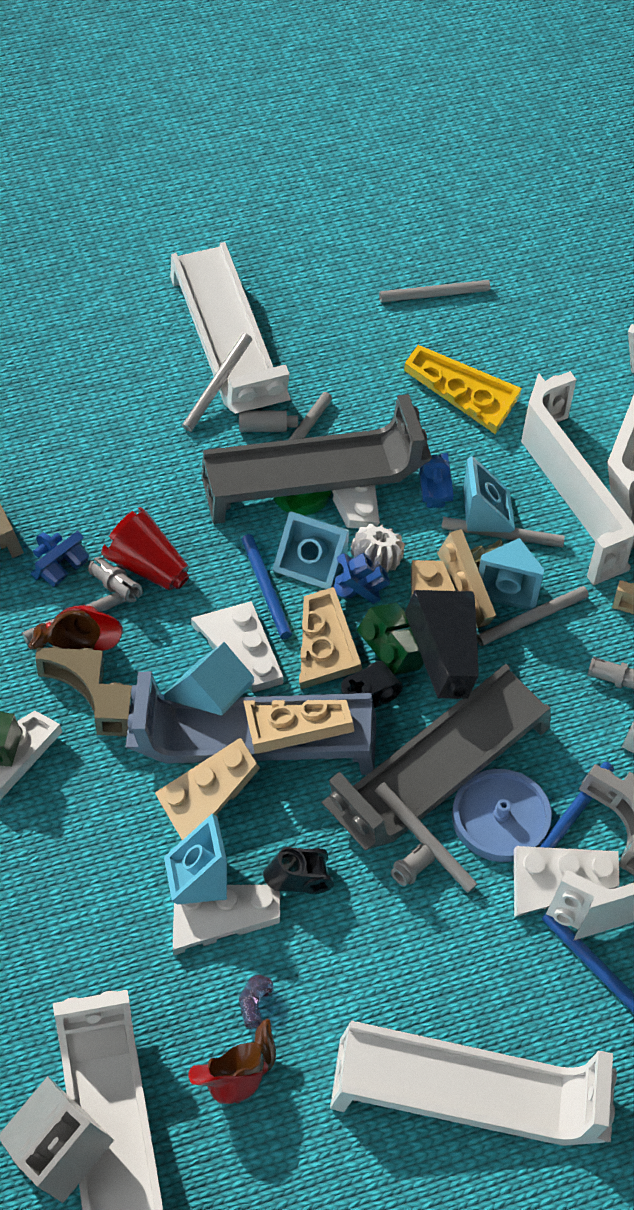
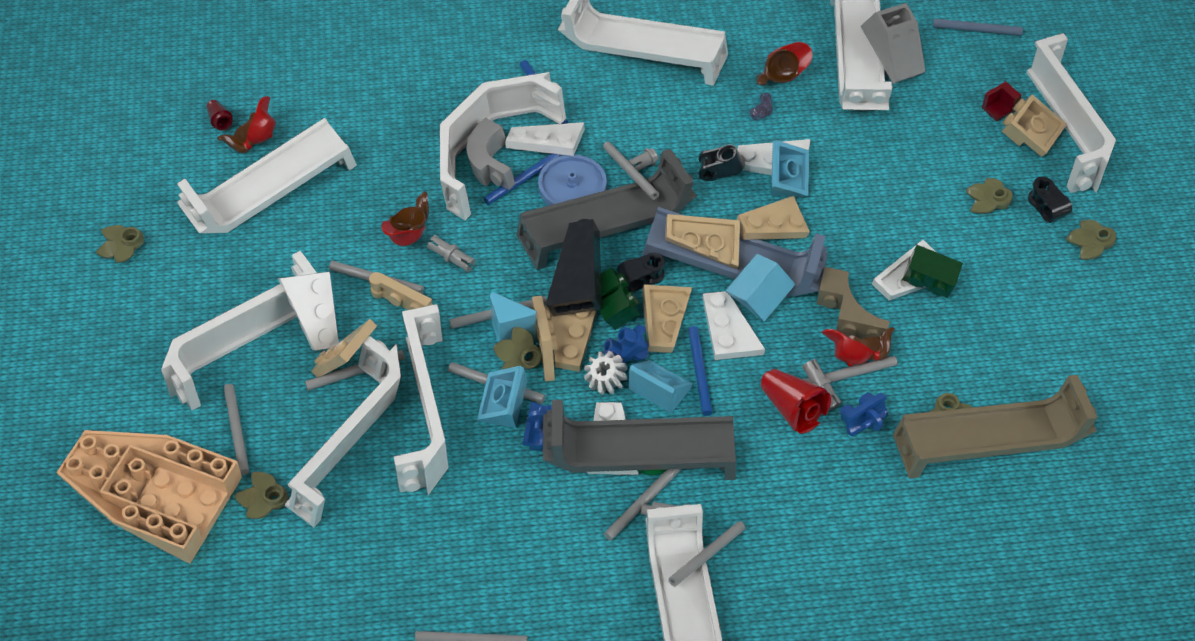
camera: 165 degrees left, 0 degrees up
yellow wing [404,345,522,434] -> none

